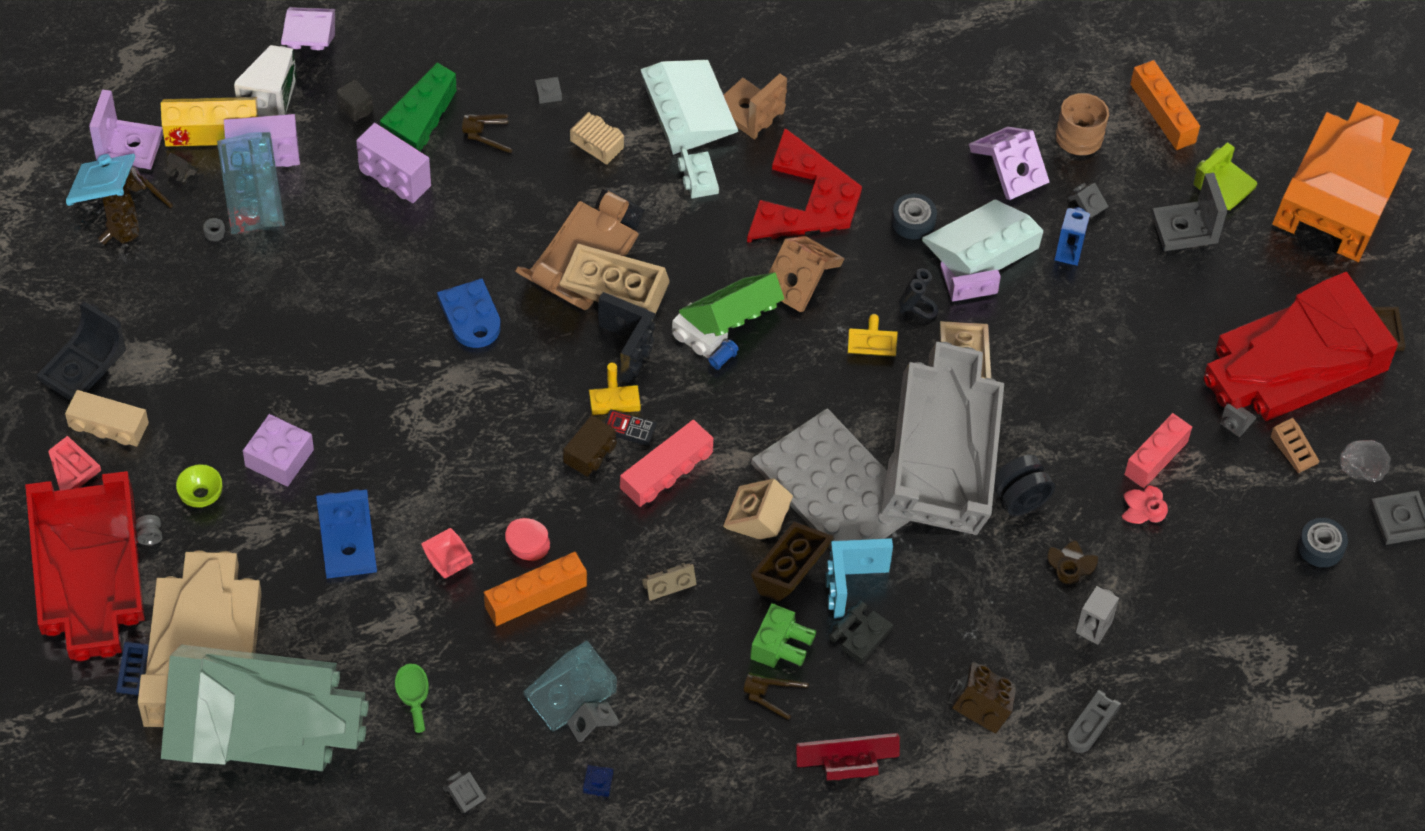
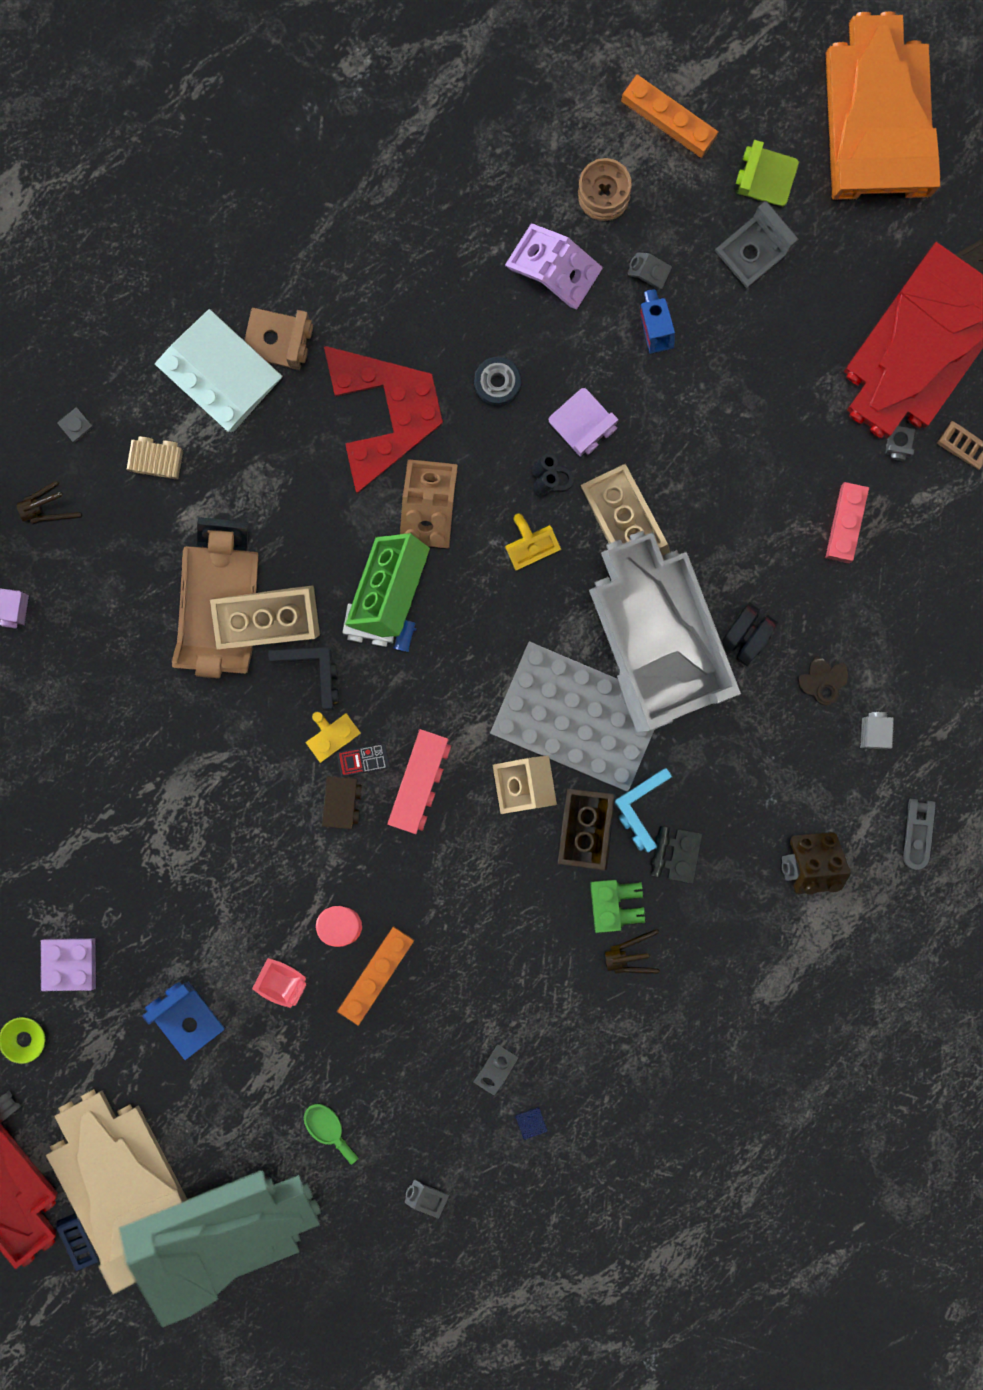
camera: 30 degrees left, 30 degrees up
blue plate [437,279,500,348] -> none
clear light blue slope [524,641,617,732] -> none
dark tan hinge [642,563,696,601] -> none
light aqua bracket [678,148,719,198] -> none
dark red bracket [796,733,900,780] -> none
light aqua slope [922,200,1044,277] -> none
coral plate [1122,485,1168,524] -> none

